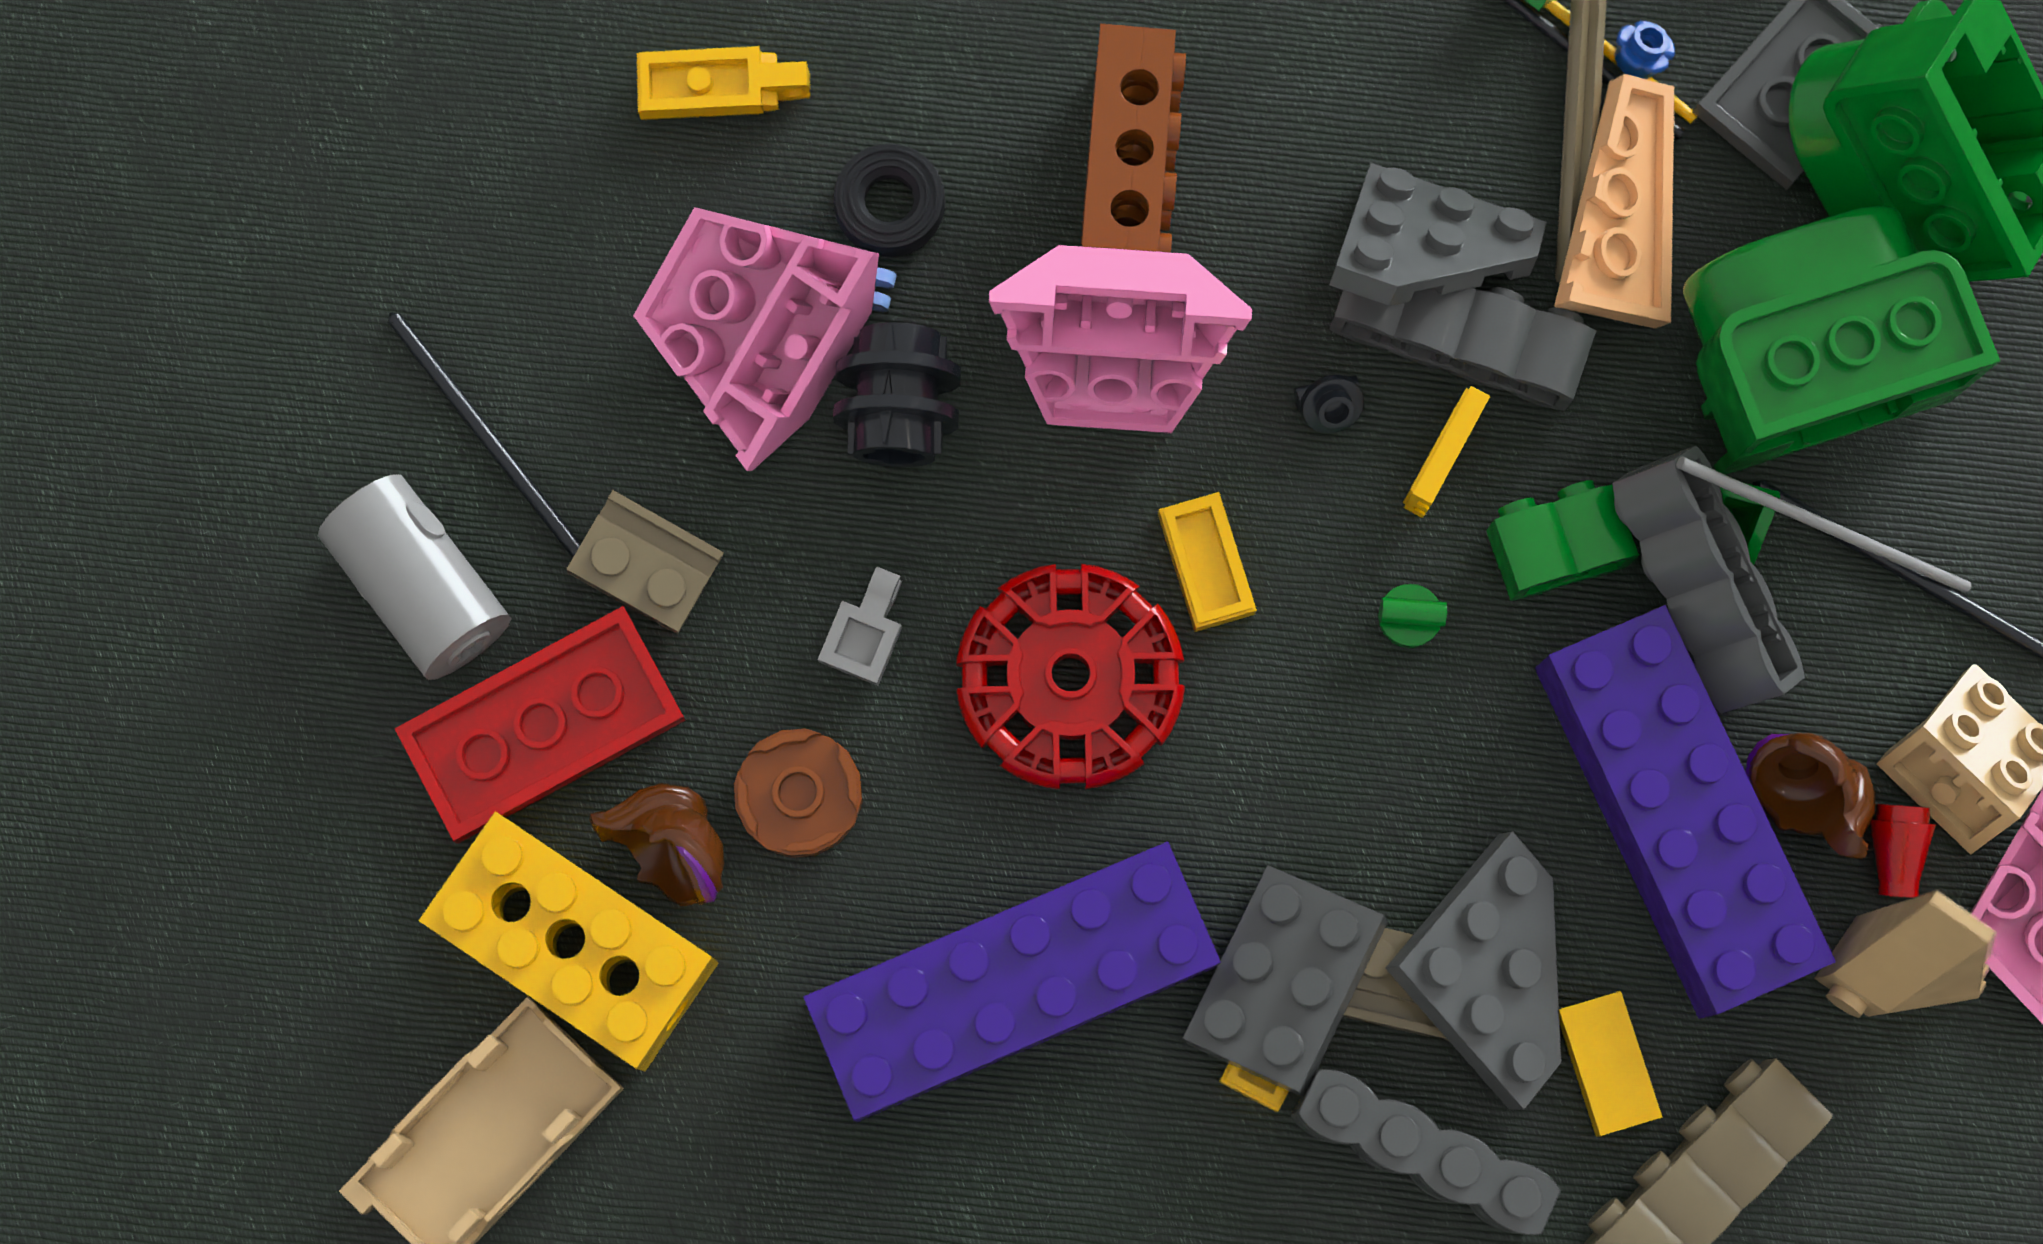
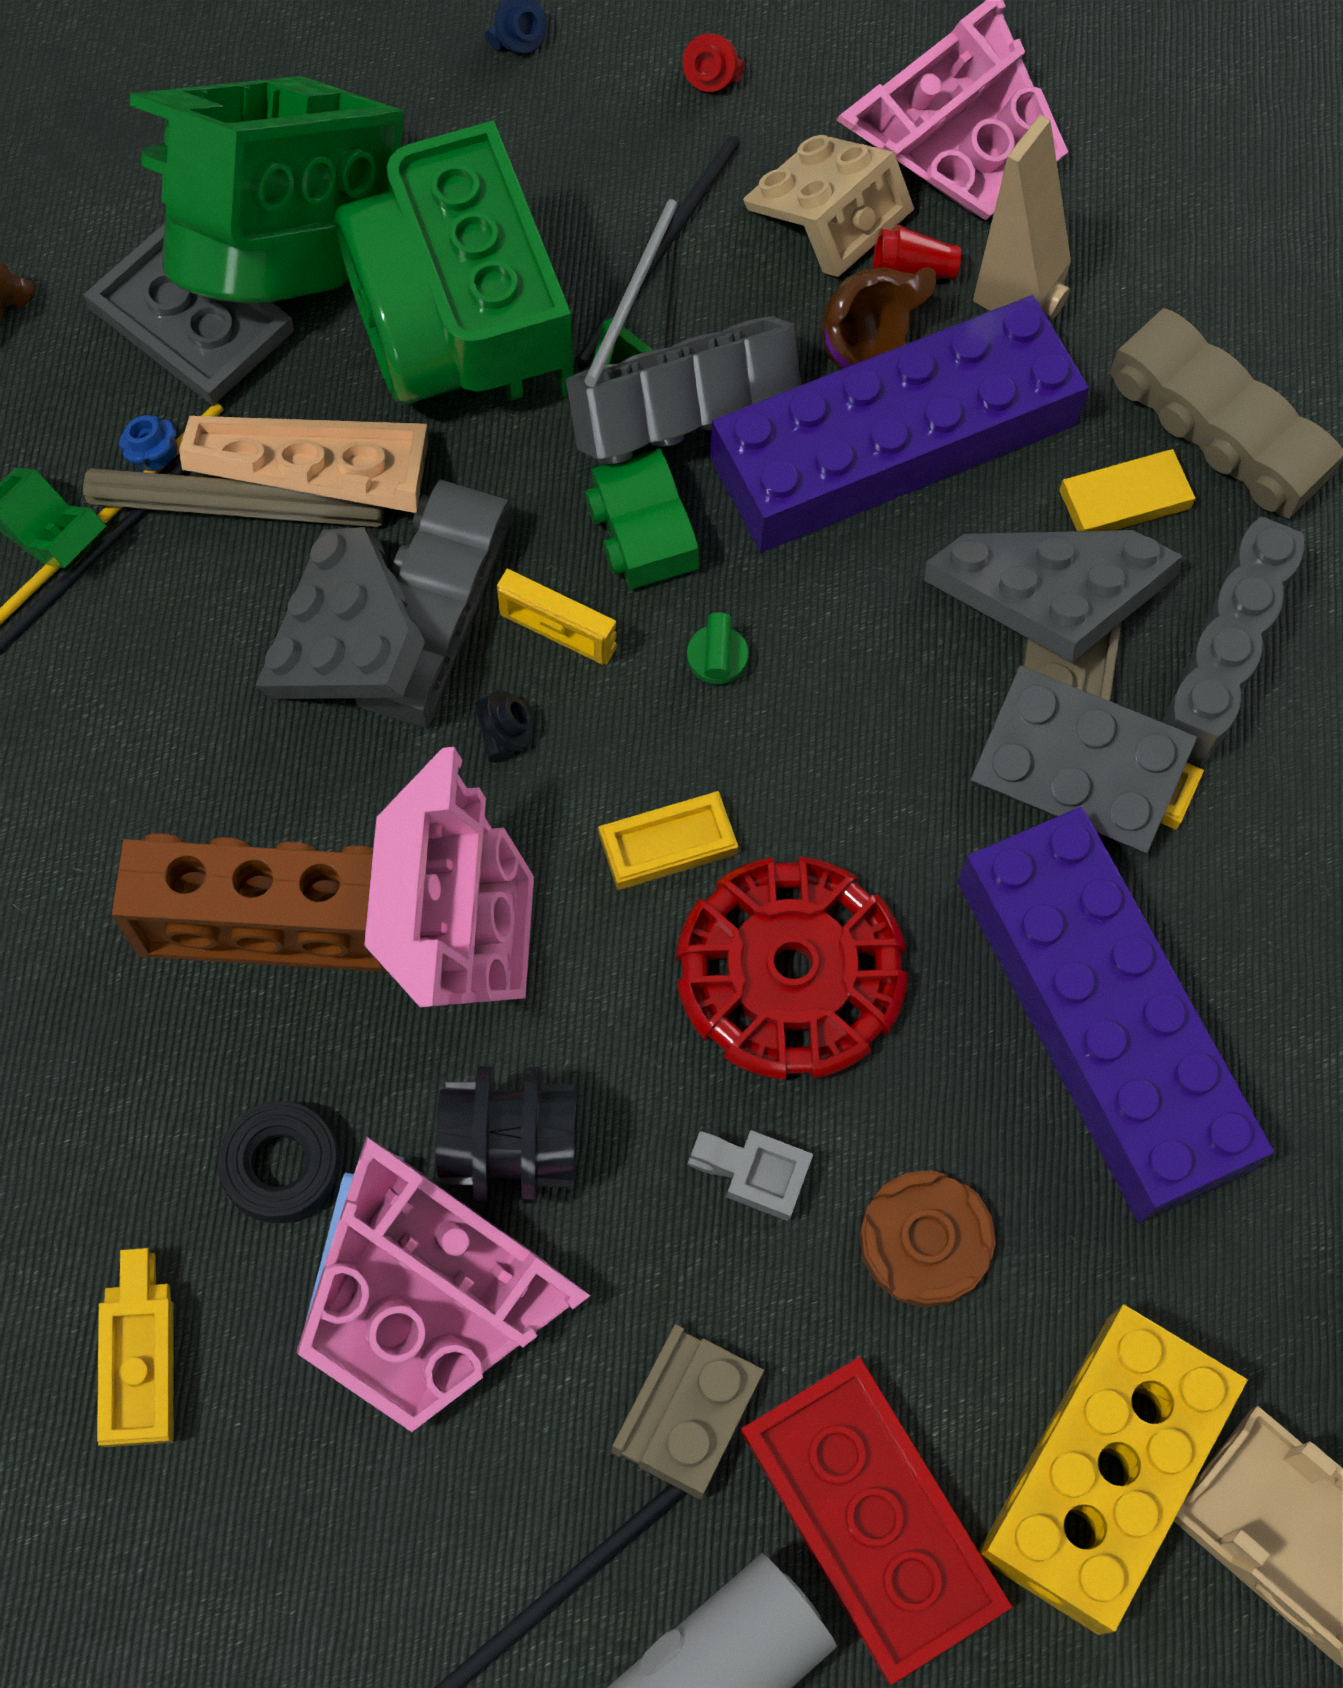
camera: 90 degrees left, 10 degrees down
reddish brown hair [590,783,724,906] -> none

